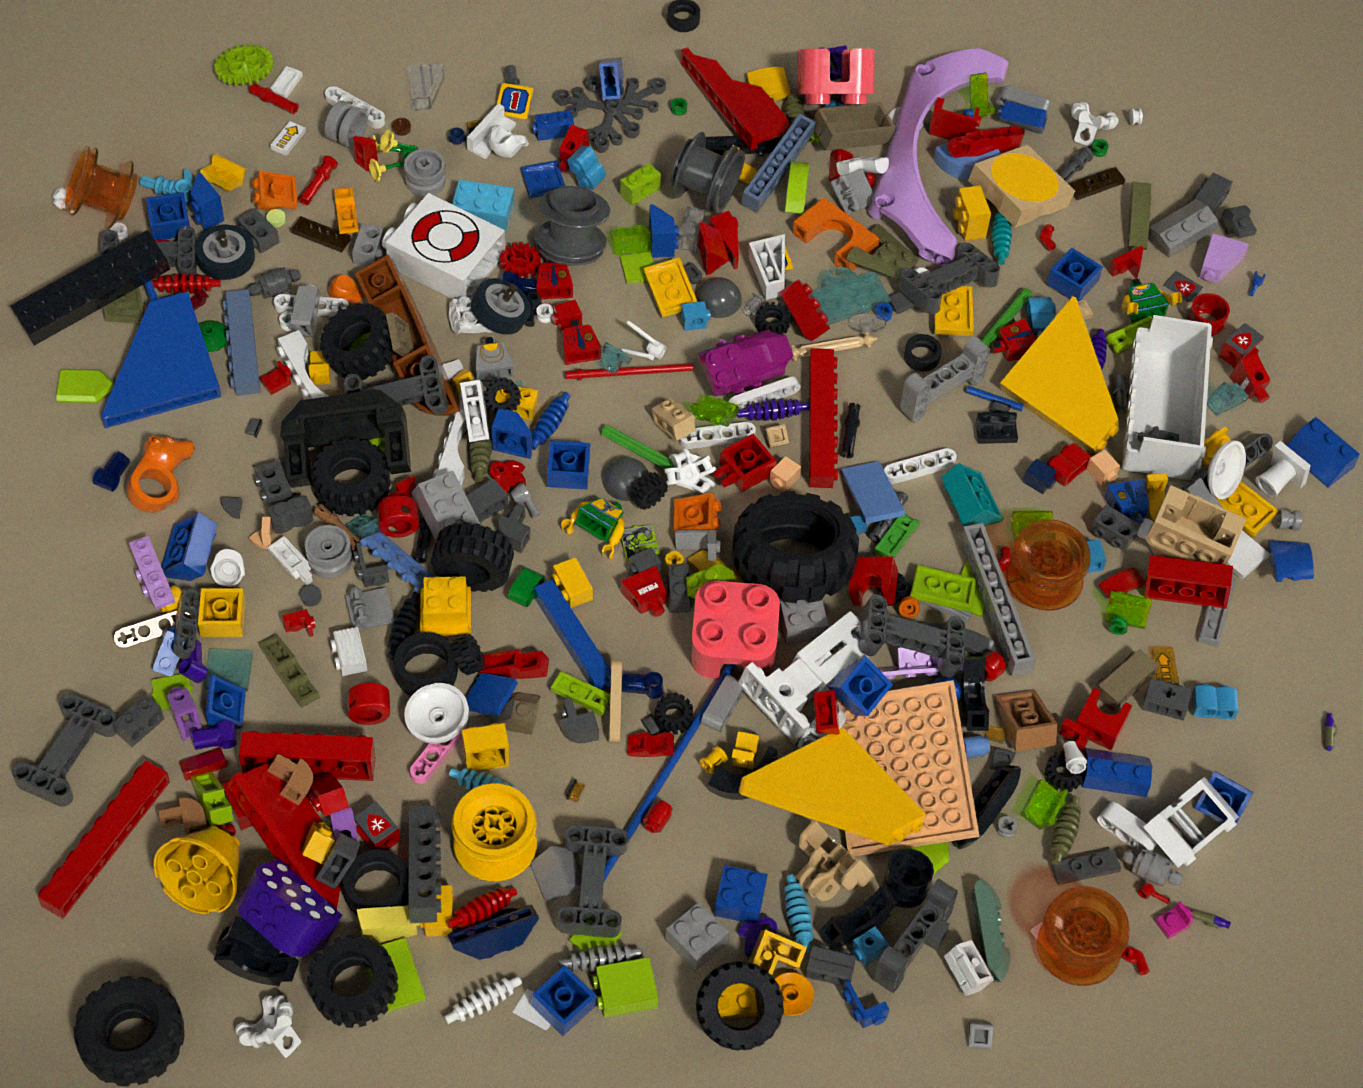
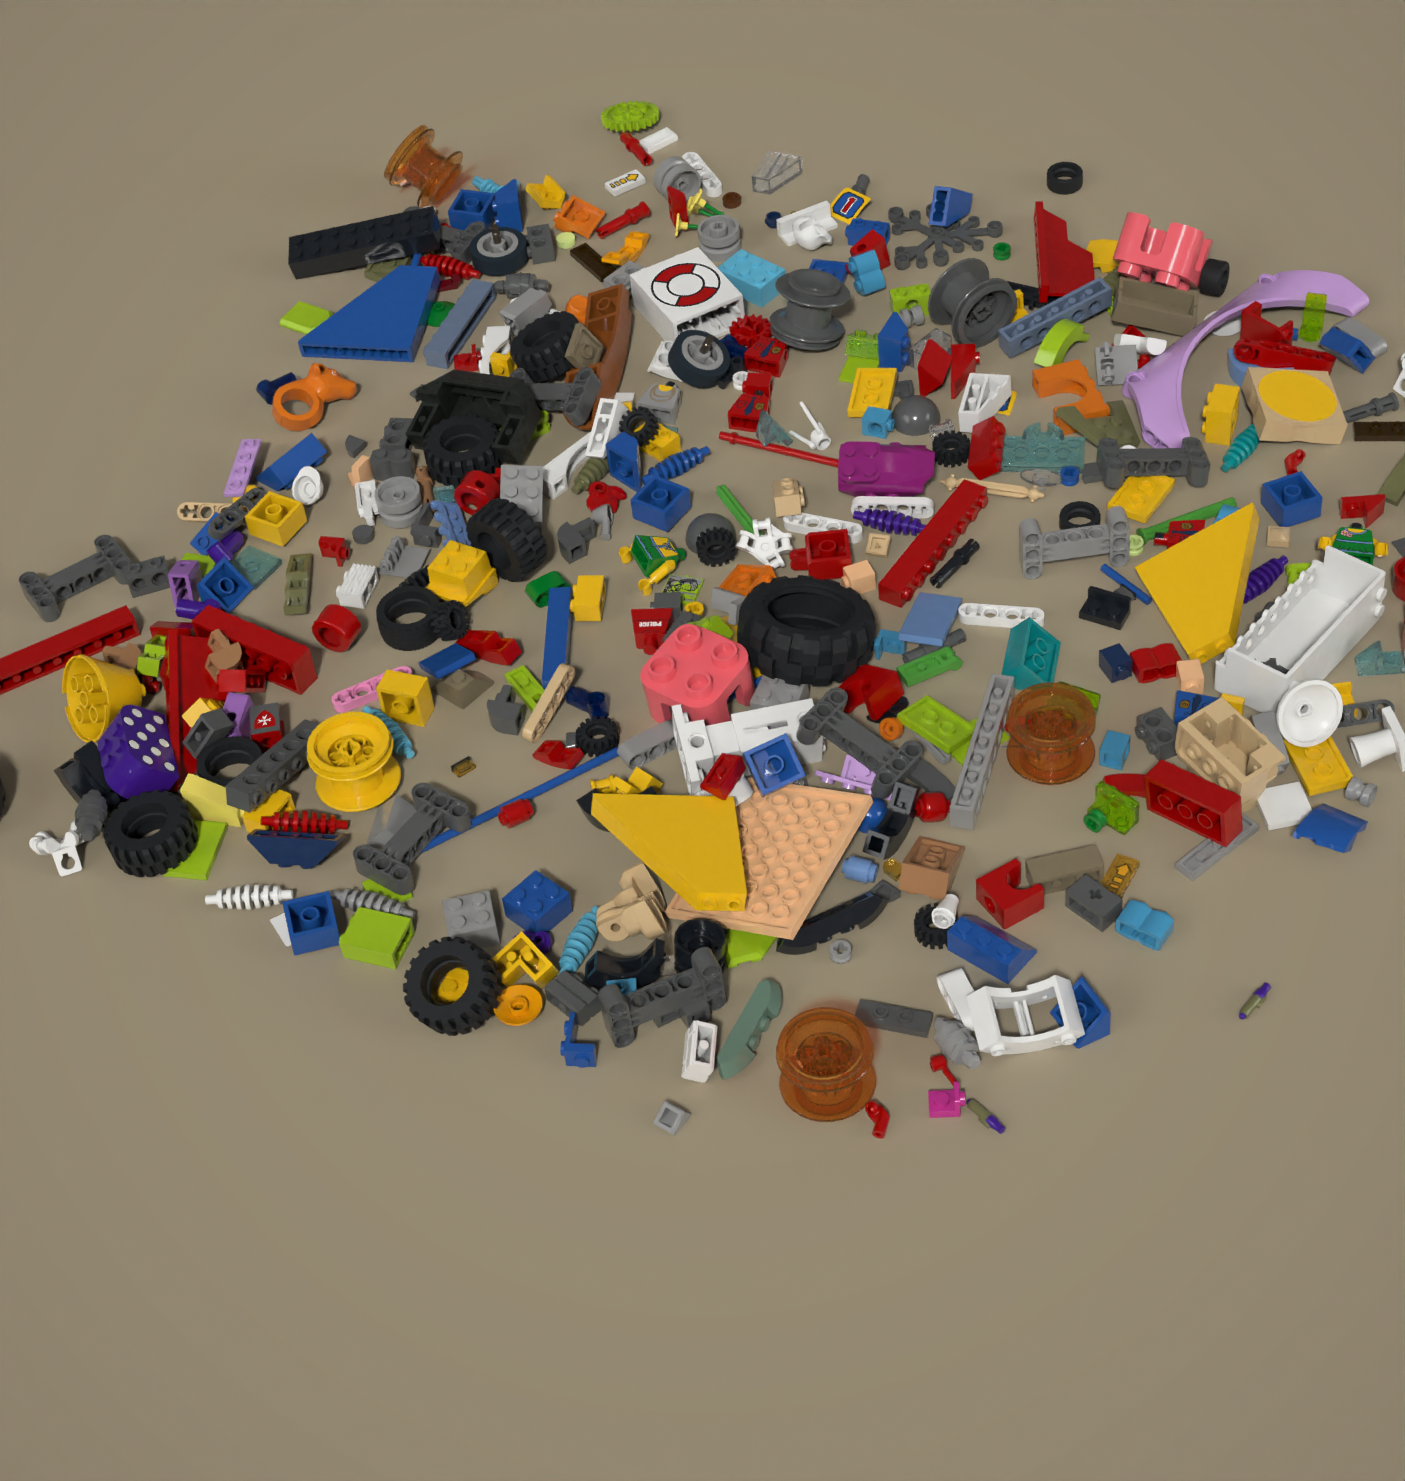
camera: 40 degrees right, 10 degrees down
white dish [404,683,469,744] -> none
dark grey brick [466,479,508,523] -> none
clear neon green bracket [690,395,740,427] -> none
clear neon green bracket [1020,779,1068,830] -> none
olive piece [1050,796,1081,865] -> none
red bracket [1059,717,1089,750] -> none
none -> dark grey piece [75,789,108,841]
none -> light grey wheel [899,305,924,328]
none -> black tyre [1199,258,1230,297]

